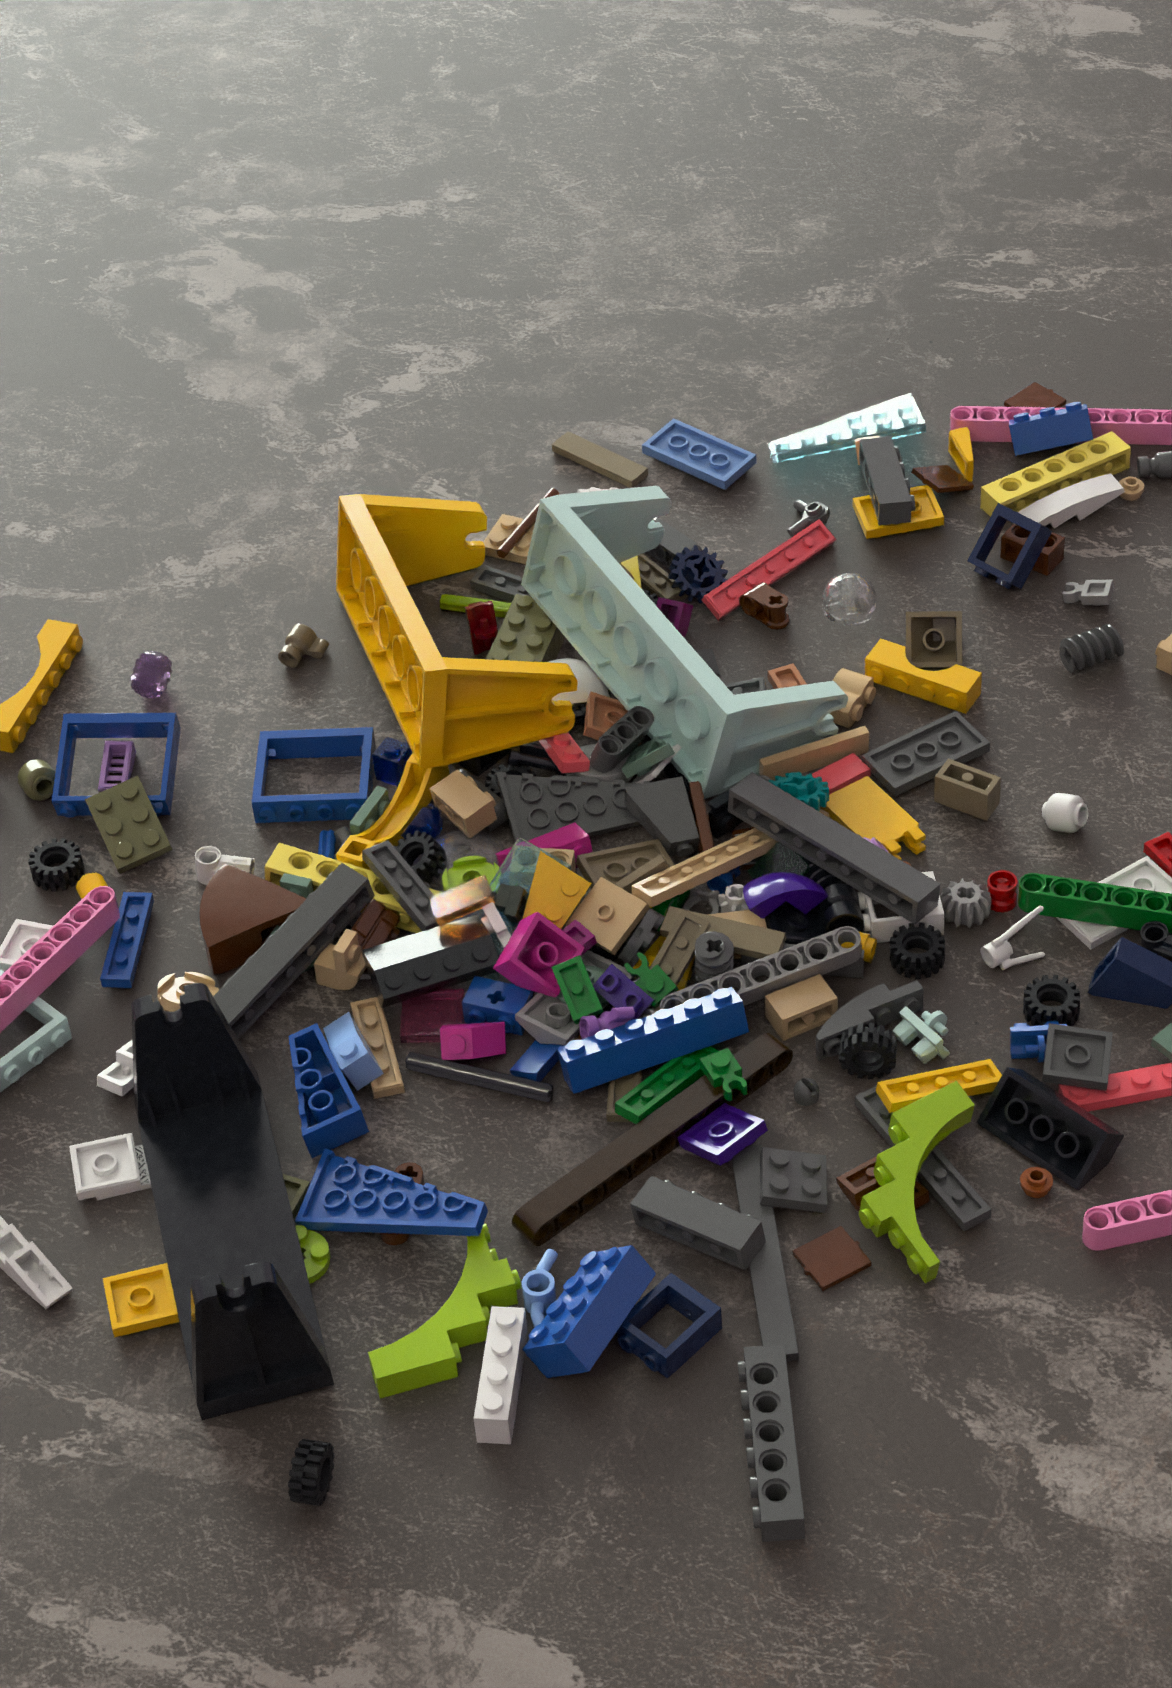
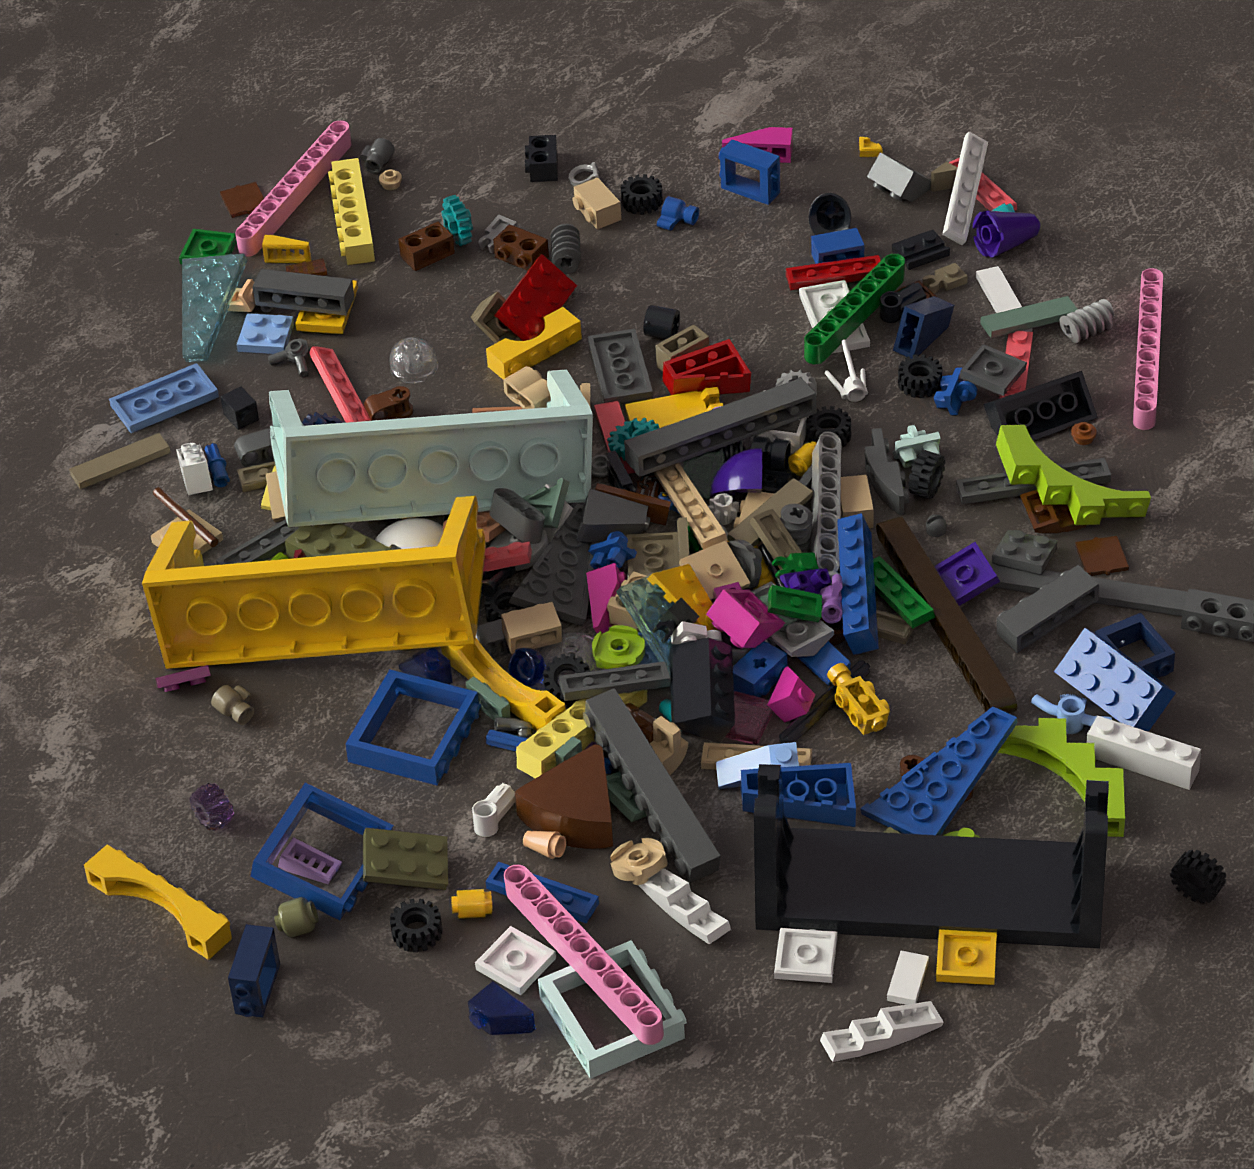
camera: 70 degrees left, 0 degrees up
clear orange slope [429,875,495,926] -> none
green plate [700,1048,747,1101] -> none
yellow plate [876,1059,1002,1113] -> none
dark blue window [967,503,1052,589] -> none
red wheel [987,870,1018,913] -> none
blue brick [1009,402,1093,456] -> none
white slope [1018,473,1125,529] -> none
white head [1042,793,1088,833] -> none
none -> magenta plate [155,665,211,692]
none -> green tile [179,229,237,269]
none -> black brick [220,386,259,430]
none -> light blue plate [237,313,294,354]
none -> teal gear [441,195,474,246]
none -> reddish brown brick [493,224,549,271]
none -> red plate [494,254,577,341]
none -> light nougat cone [523,831,566,859]
none -> blue hips [588,531,637,569]
none -> black piece [643,305,680,339]
none -> red wedge [663,339,751,395]
none -> yellow brick [827,663,890,735]
none -> white tile [887,951,929,1005]

